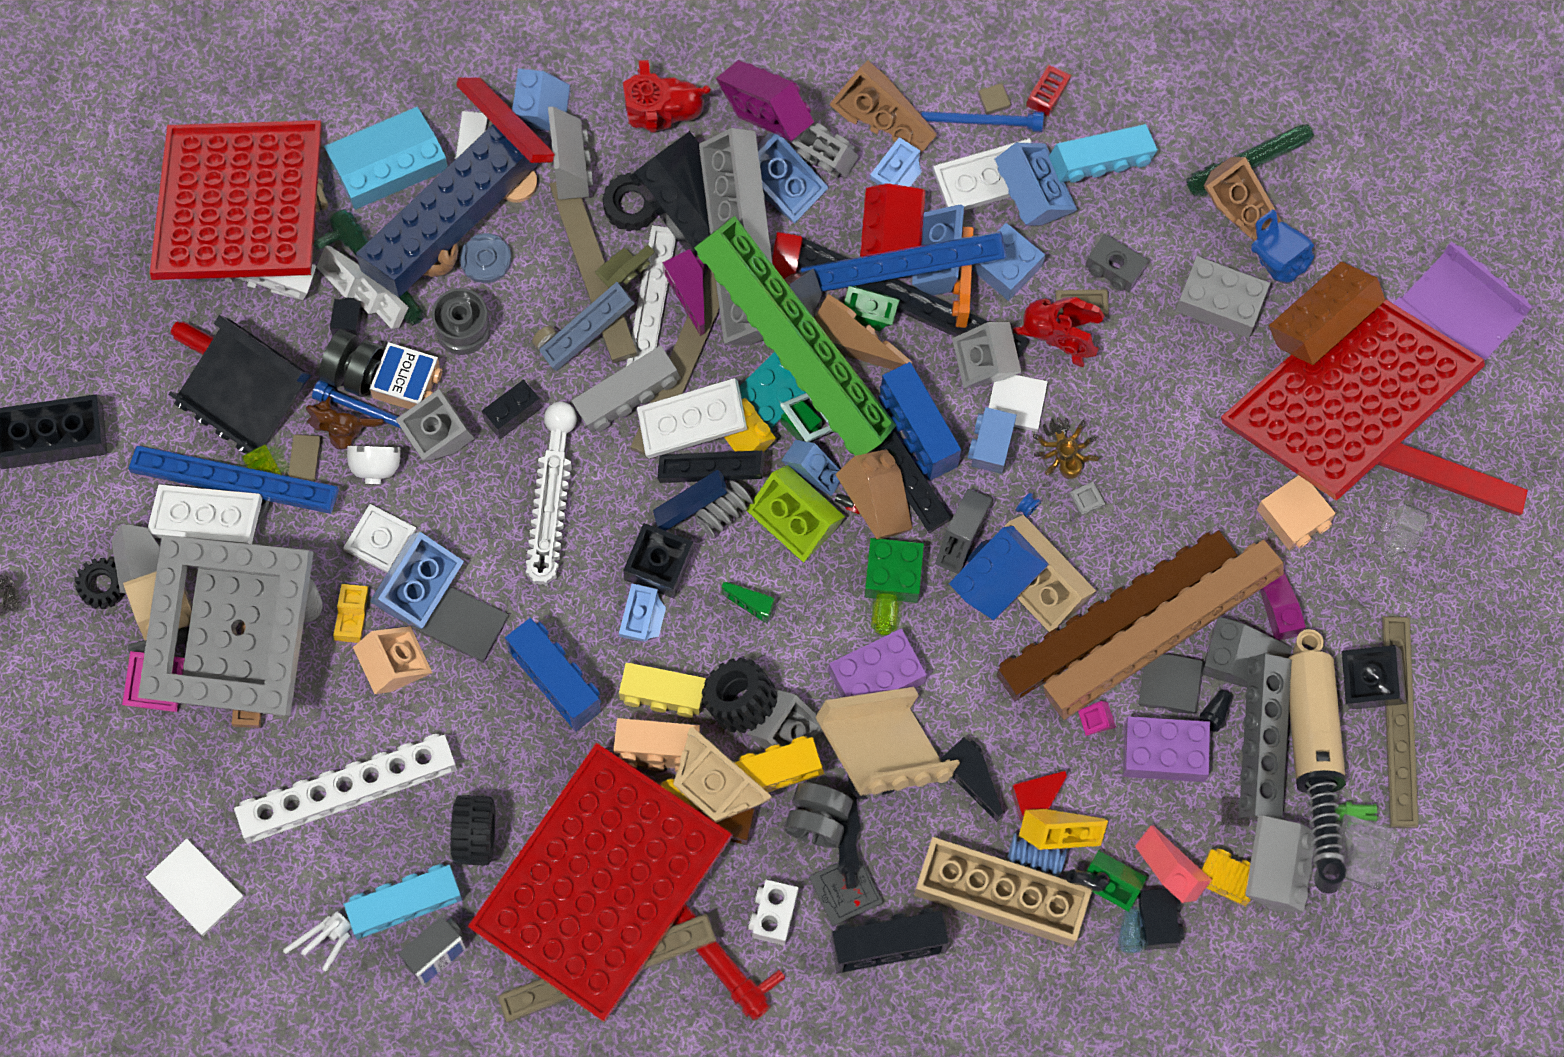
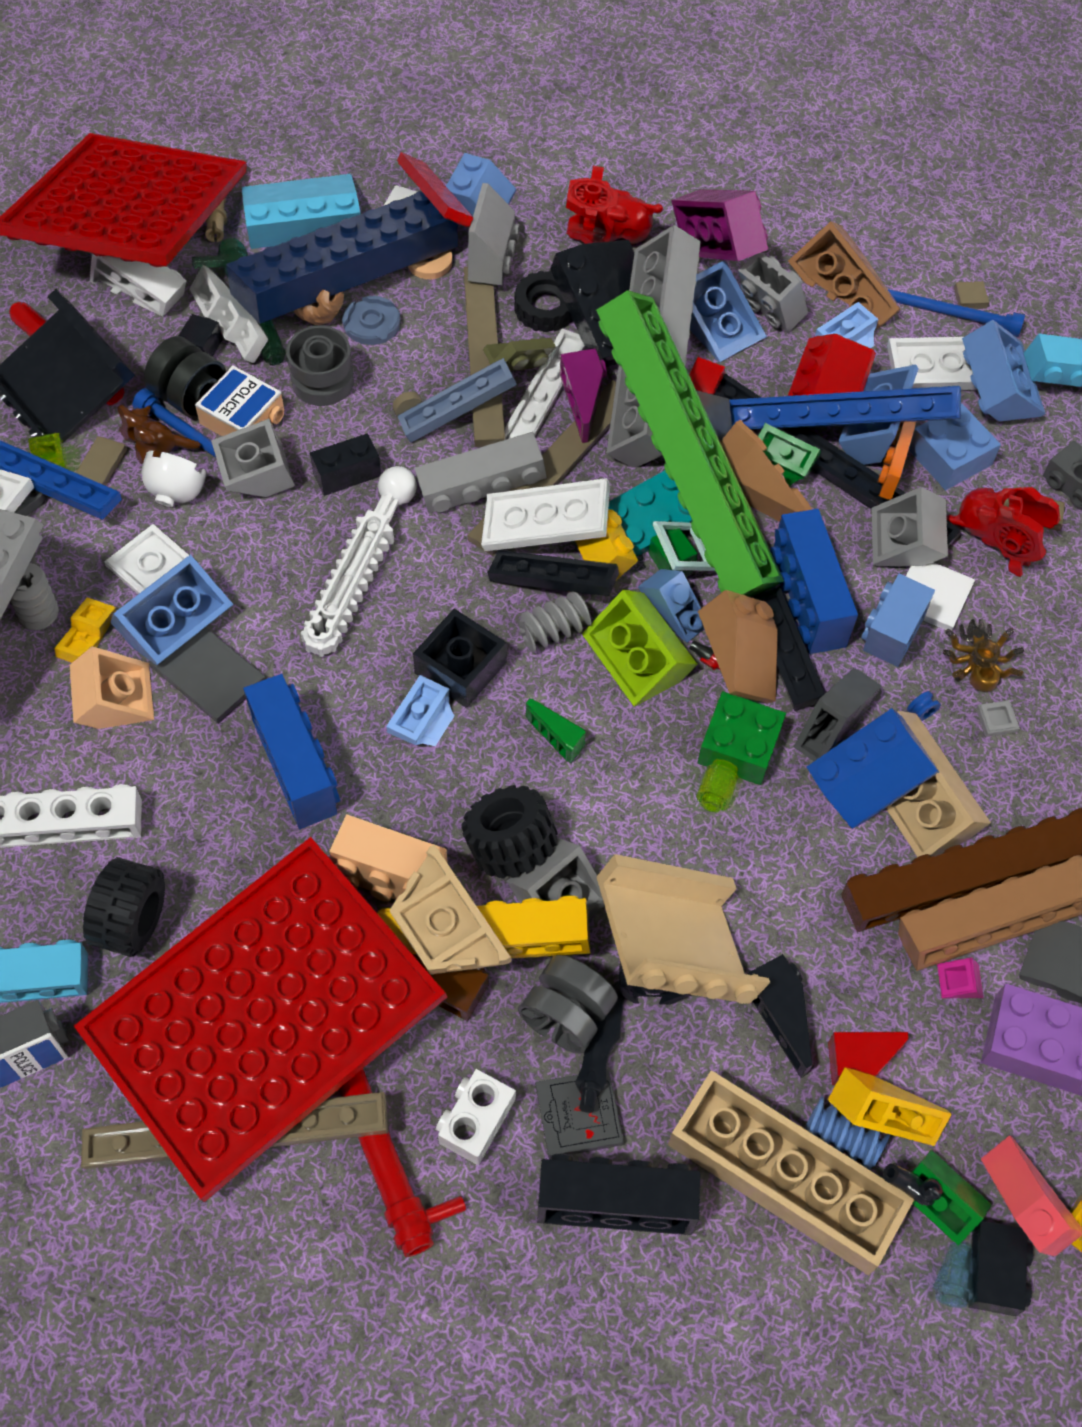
camera: 15 degrees right, 10 degrees down
light yellow brick [619,662,706,718] -> none
dark blue tile [653,470,727,531] -> none
medium lavender brick [828,628,927,698] -> none
red slope [1026,65,1071,117] -> none

